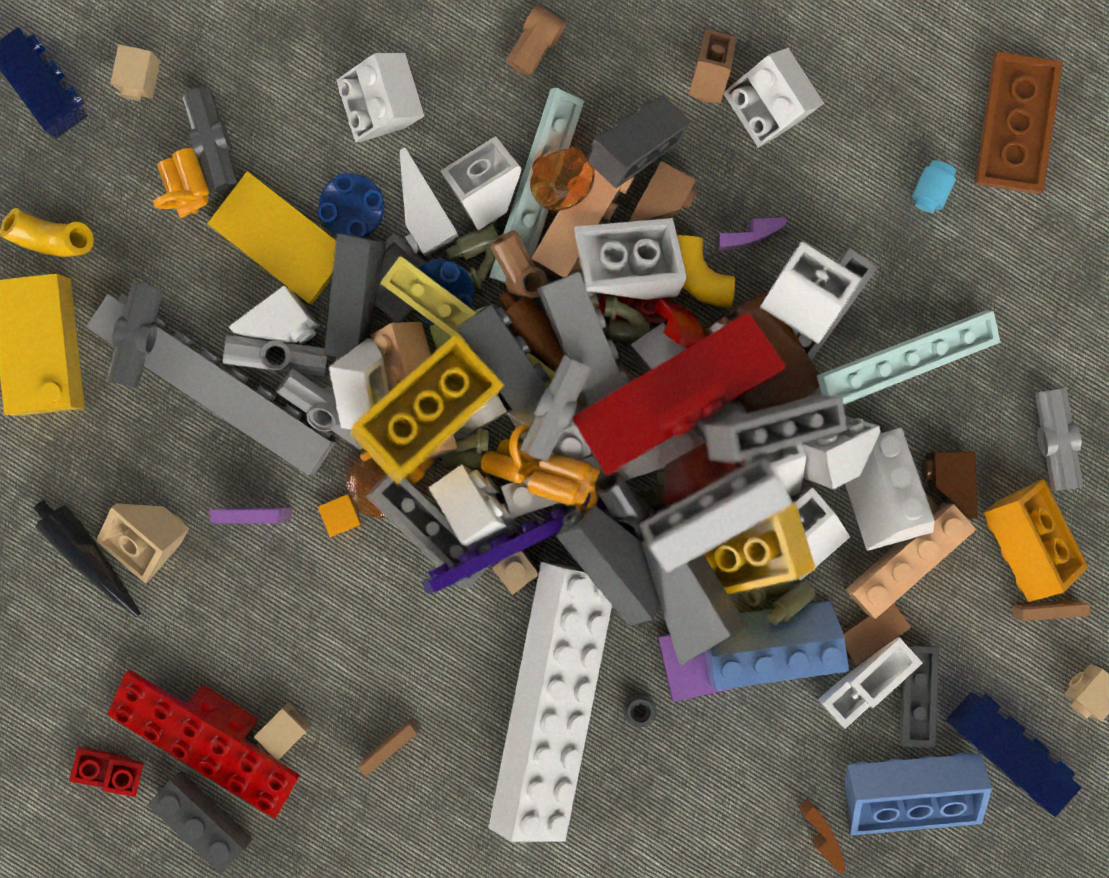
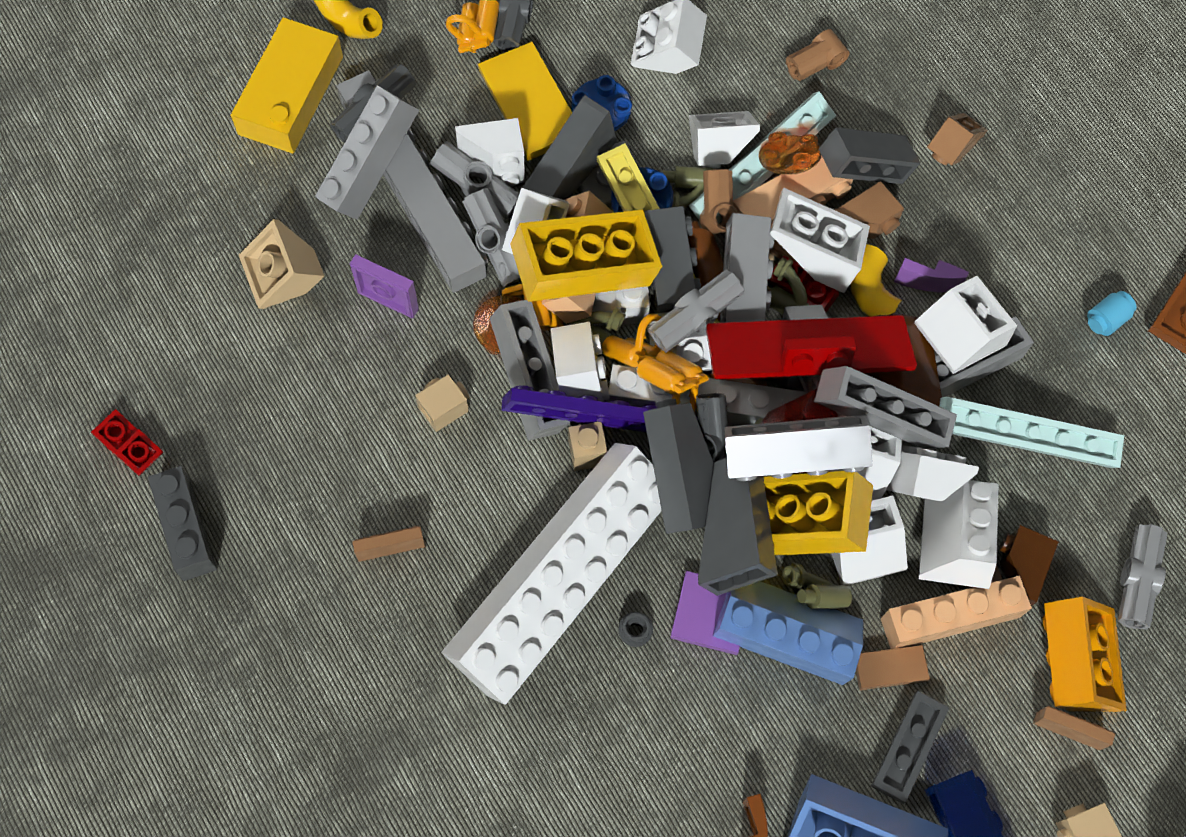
camera: 15 degrees right, 20 degrees down
black piece [33,500,141,617] -> none
red bracket [107,670,300,818] -> none
tan brick [254,703,312,760] -> none
light orange tile [318,494,362,537] -> none
white slope [399,147,459,258] -> none
red slope [654,298,705,348] -> none
white slope [724,48,824,148] -> none
white slope [818,637,922,729] -> none
none -> light grey brick [315,85,419,220]
none -> tan brick [415,374,470,432]

